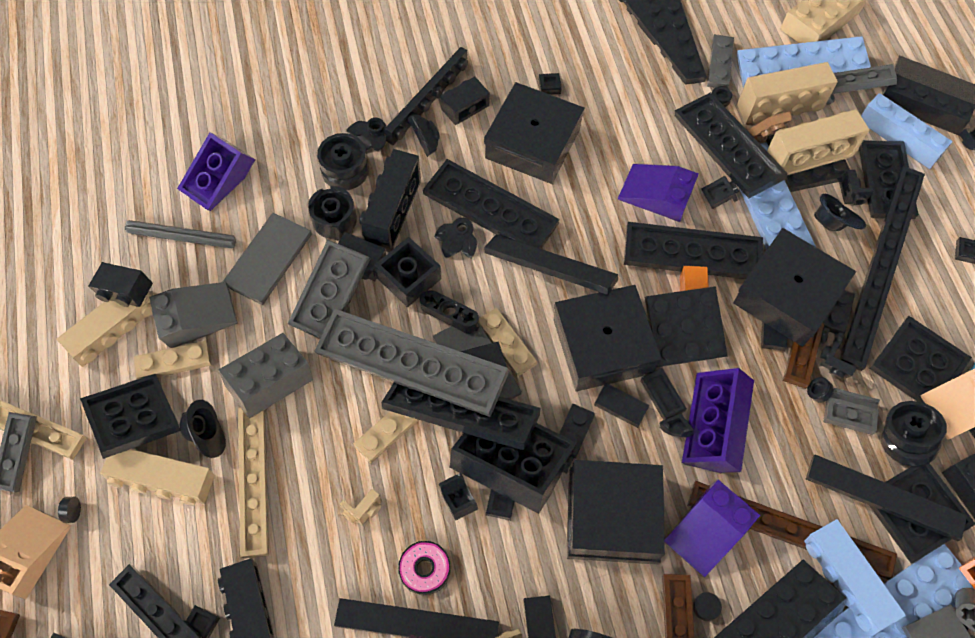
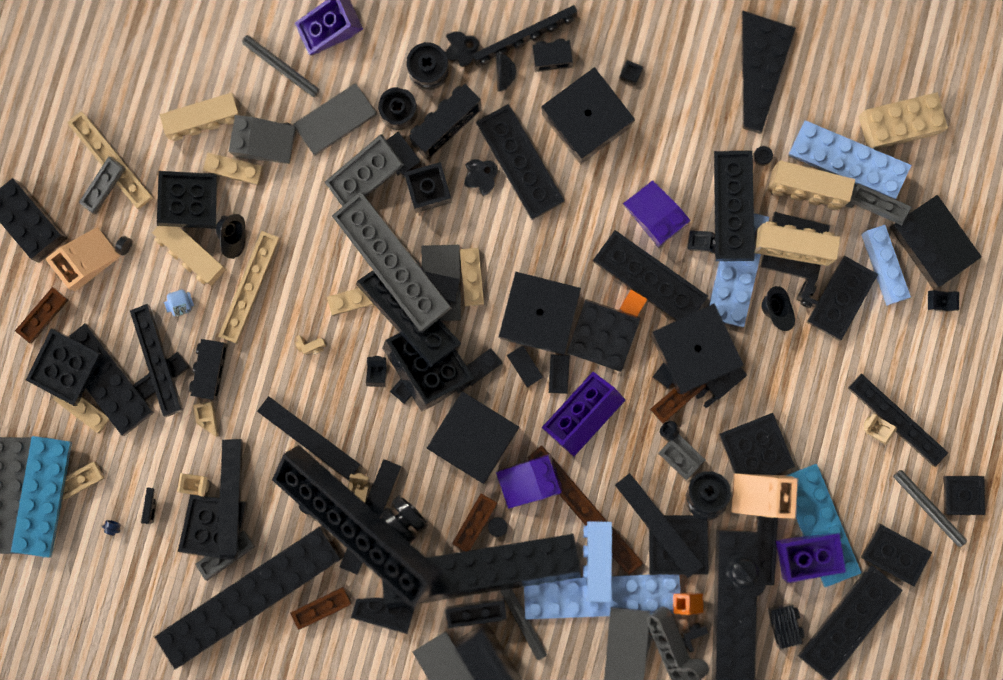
camera: 35 degrees right, 20 degrees up
black brick [88,262,153,307] -> none
dark grey brick [218,333,313,419] -> none
tile [398,541,451,595] -> none
black beam [420,290,480,333] -> none
black tile [484,234,618,295] -> none
black tile [659,413,694,437] -> none
dark grey plate [707,34,734,88] -> none
medium nougat plate [747,111,792,142] -> none
black bracket [820,342,856,379] -> none
black plate [840,166,925,371] -> none
none -> light blue head [164,289,194,317]

